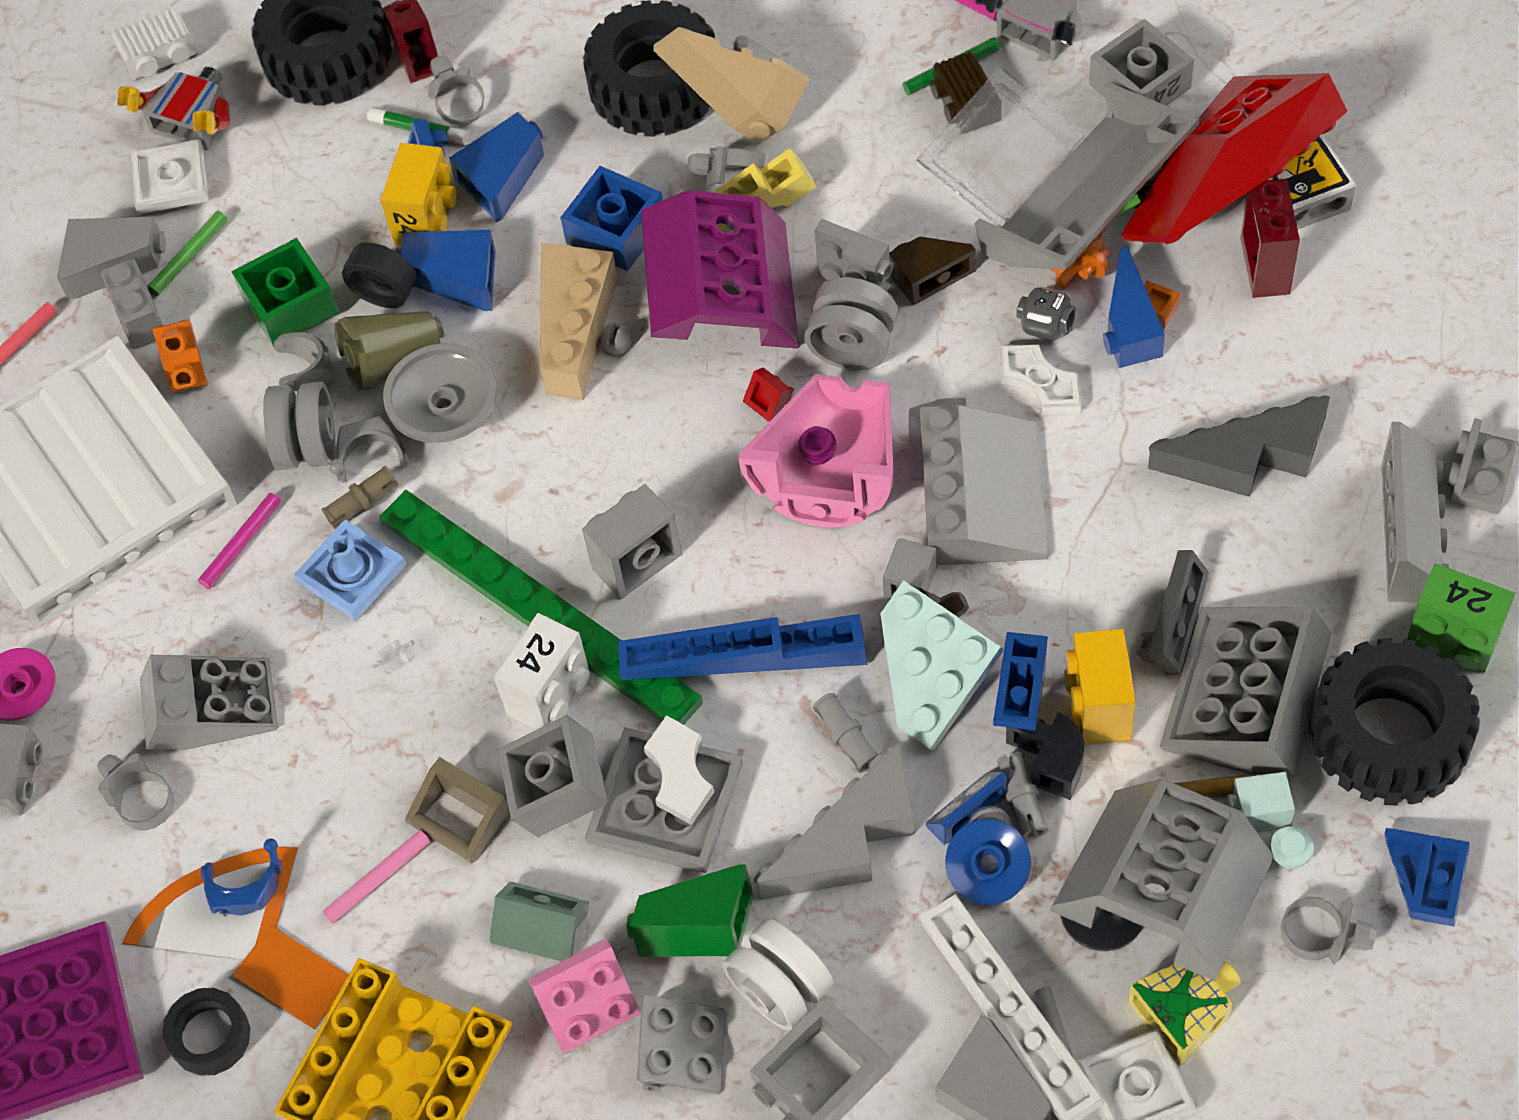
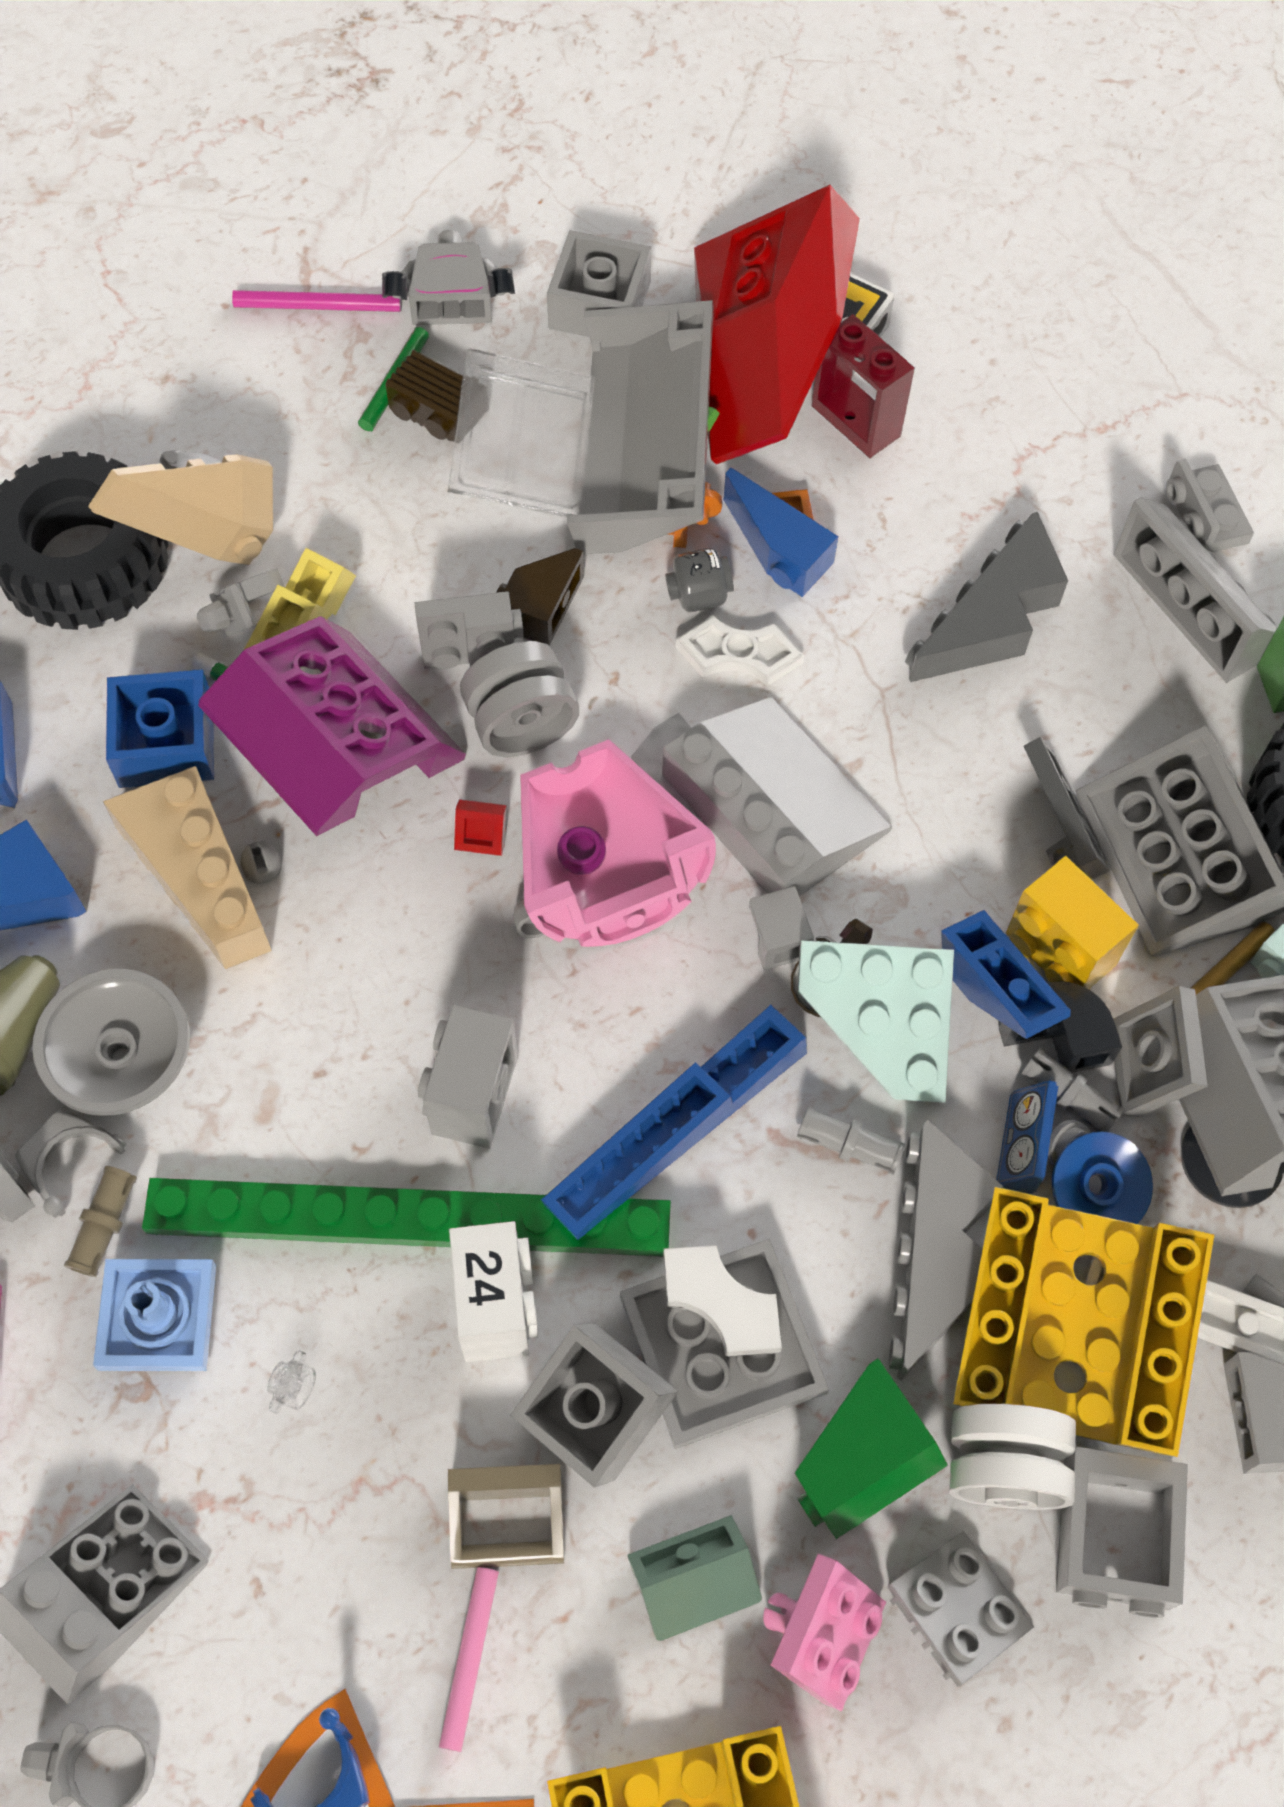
camera: 45 degrees left, 5 degrees up
none -> yellow slope [953,1187,1214,1457]
none -> light grey plate [1113,986,1208,1118]

